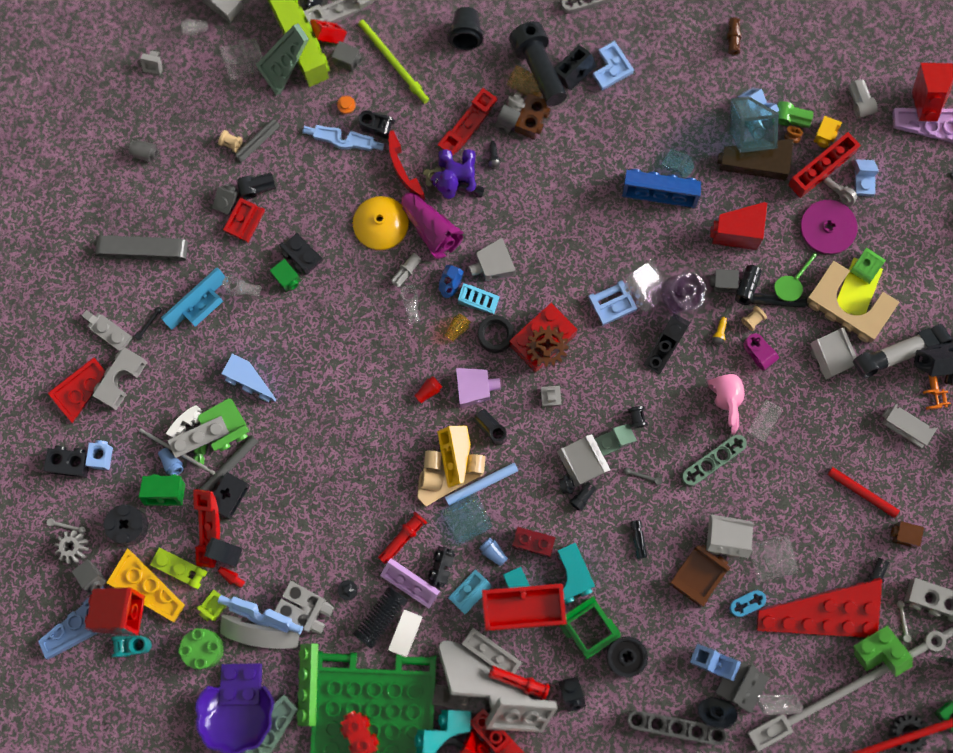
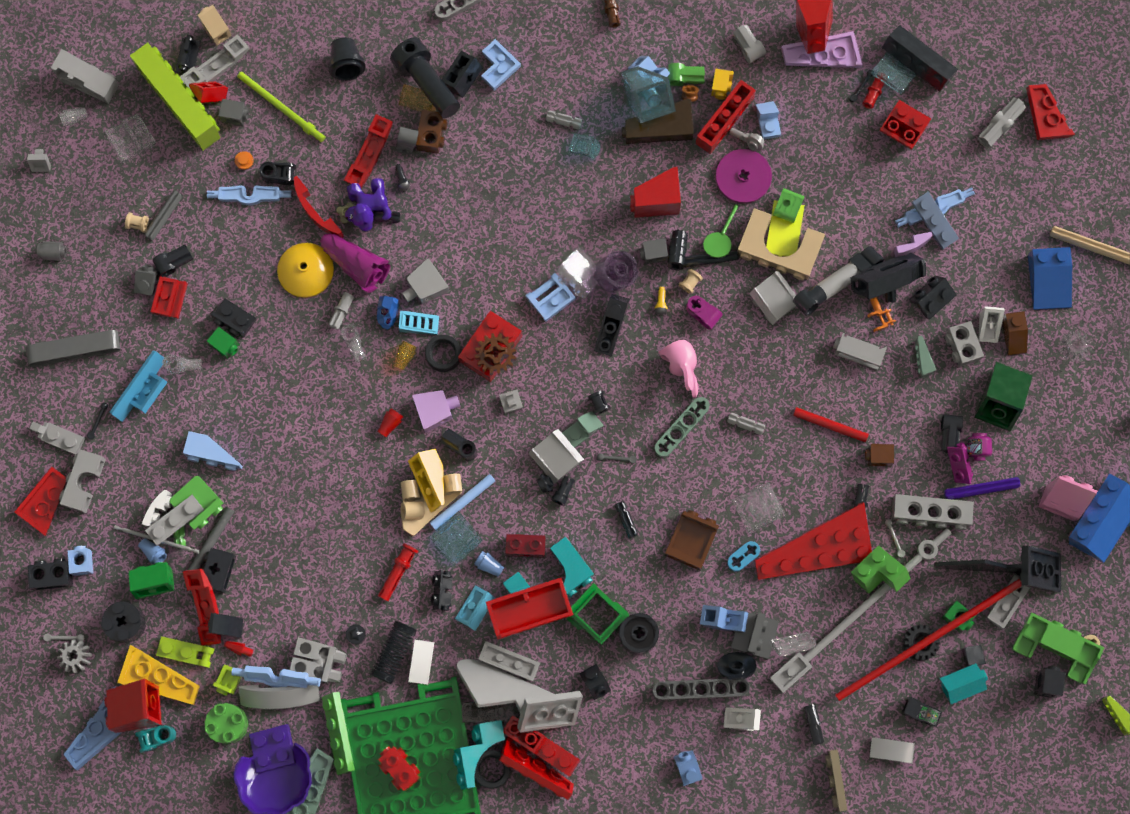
camera: 15 degrees left, 0 degrees up
dark grey brick [72,559,107,595] -> none
sand green wing [256,24,309,95] -> none
lavender plate [380,559,440,608] -> none
red pin [488,665,550,700] -> none
light grey plate [507,92,525,111] -> none
blue slope [622,169,701,208] -> none
light grey slope [706,514,755,560] -> none
clear plate [746,399,783,443] -> none
none -> light grey axle [546,110,582,129]
none -> light grey axle [727,413,765,435]

